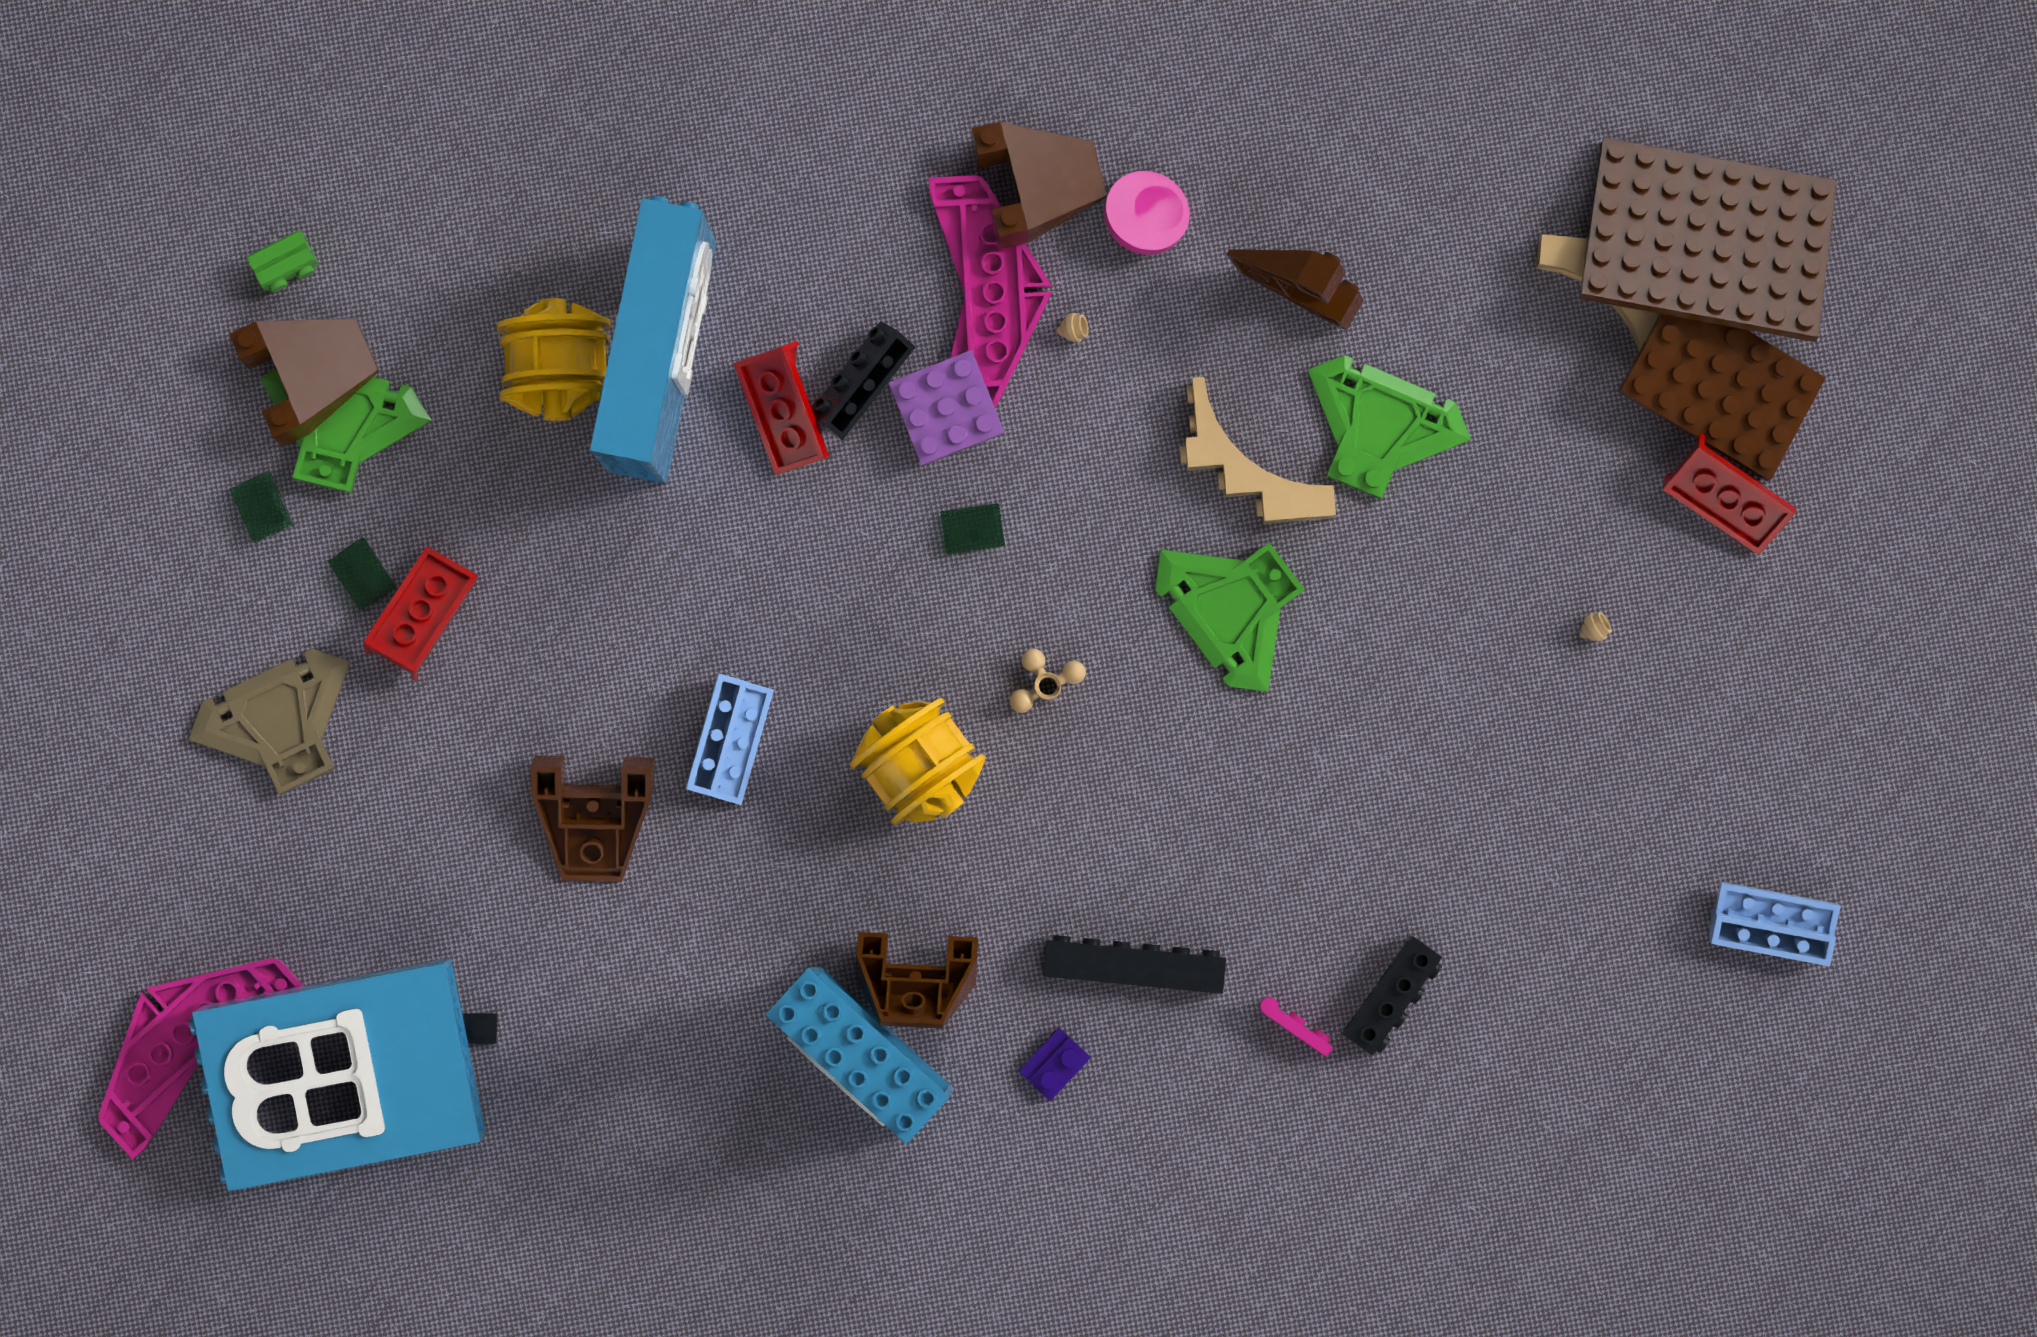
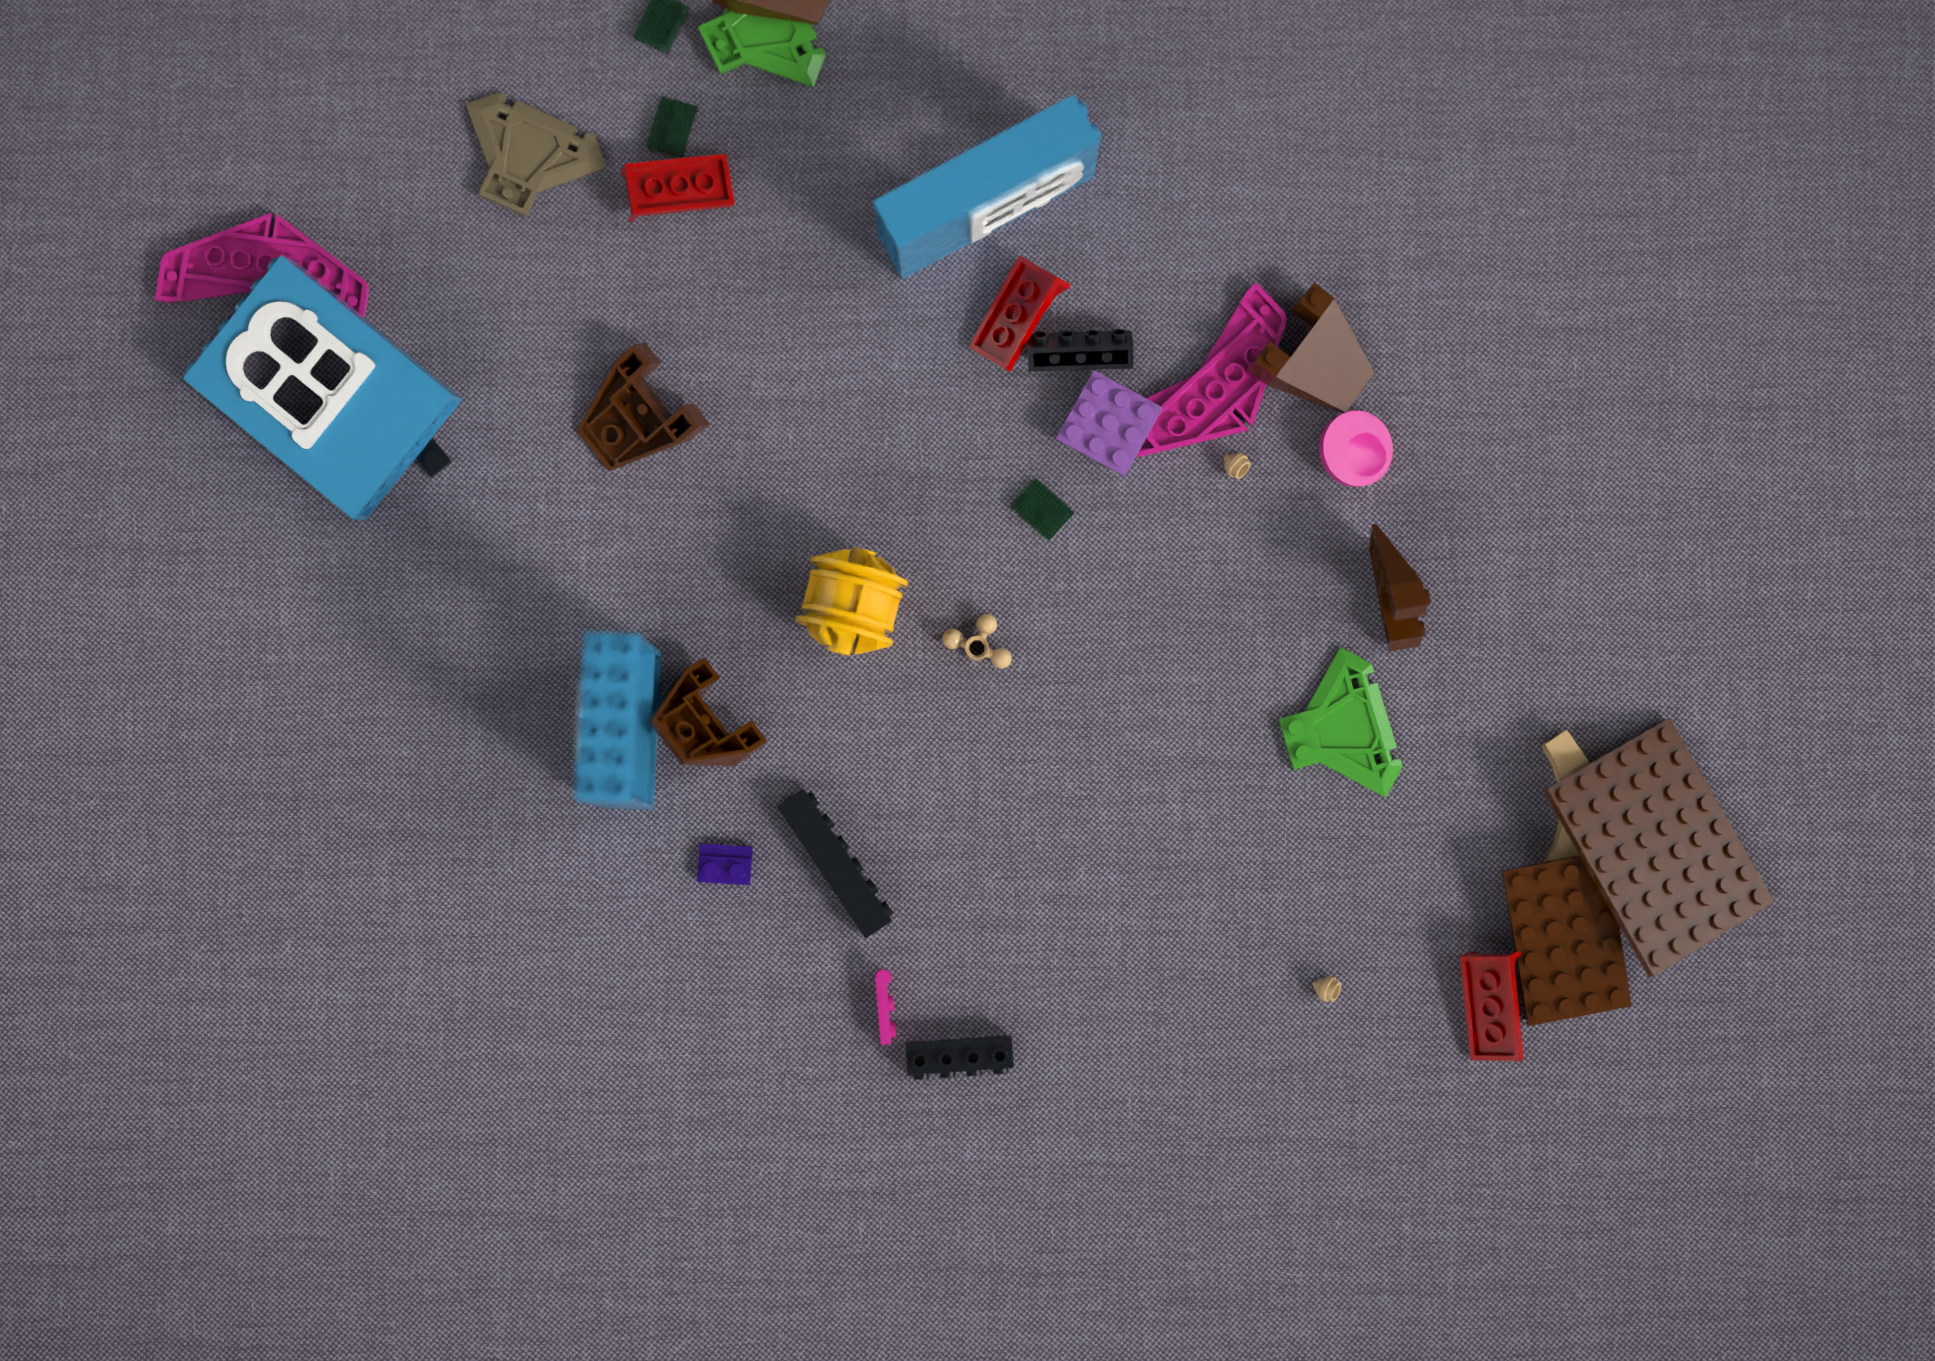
camera: 50 degrees right, 0 degrees up
yellow wheel [496,298,611,421] -> none
light blue brick [685,673,774,805] -> none
bright green plate [1155,542,1305,692] -> none
tan arch [1179,377,1336,524] -> none
light blue brick [1709,881,1841,966] -> none

